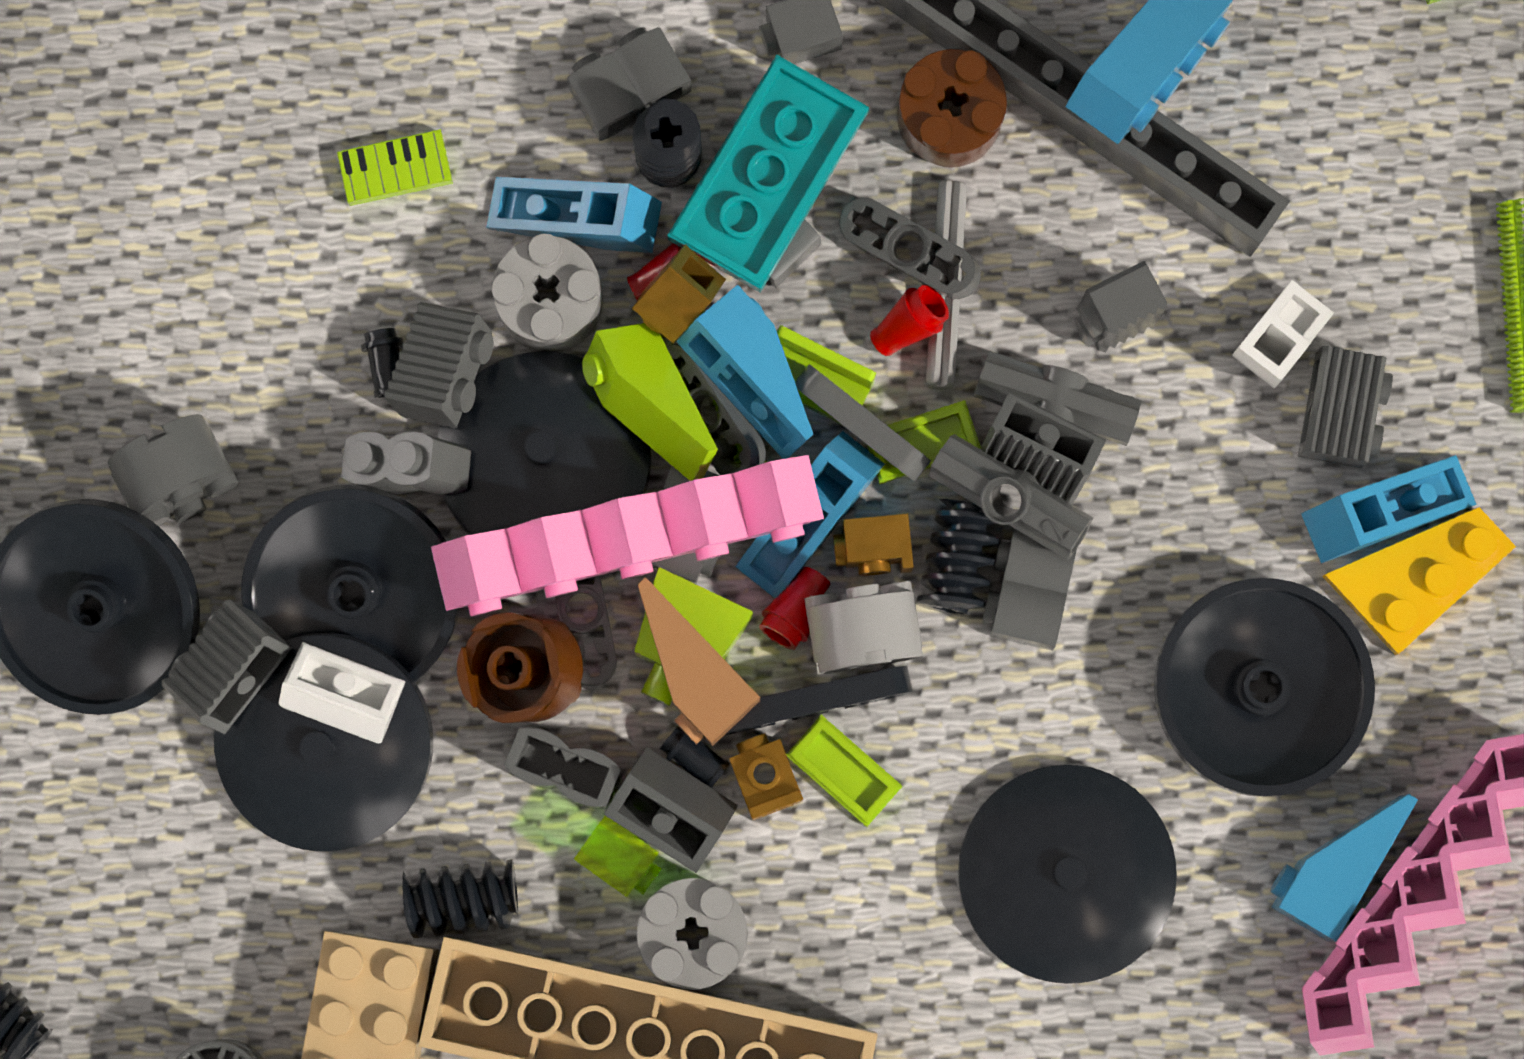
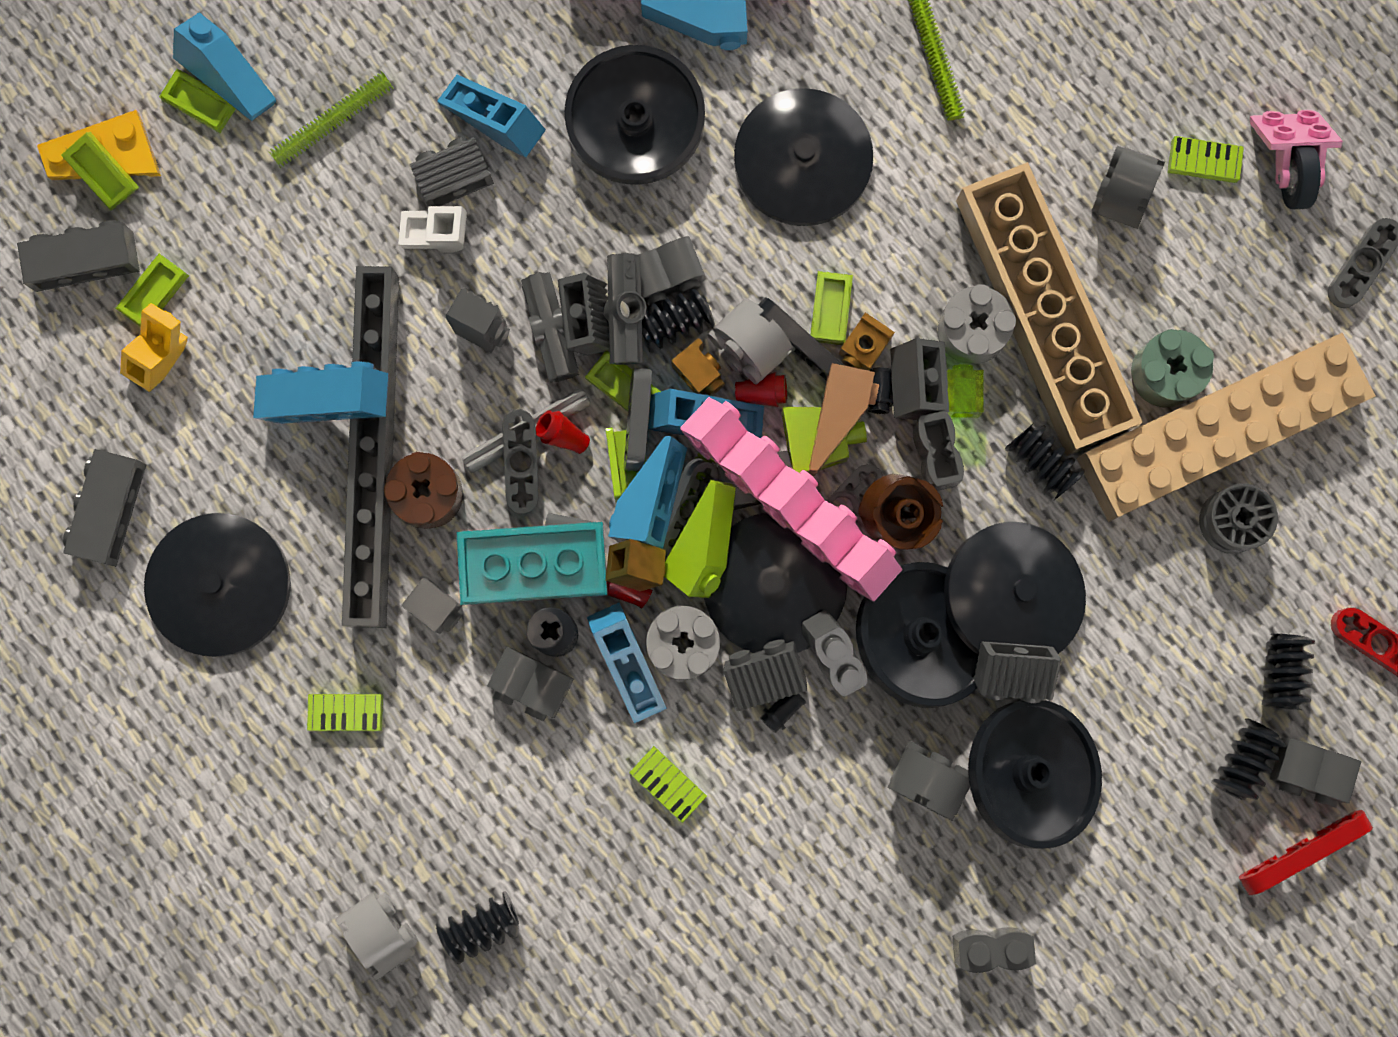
camera: 125 degrees left, 0 degrees up
white slope [279,642,405,743] -> none
yellow wing [1322,507,1516,656] -> none

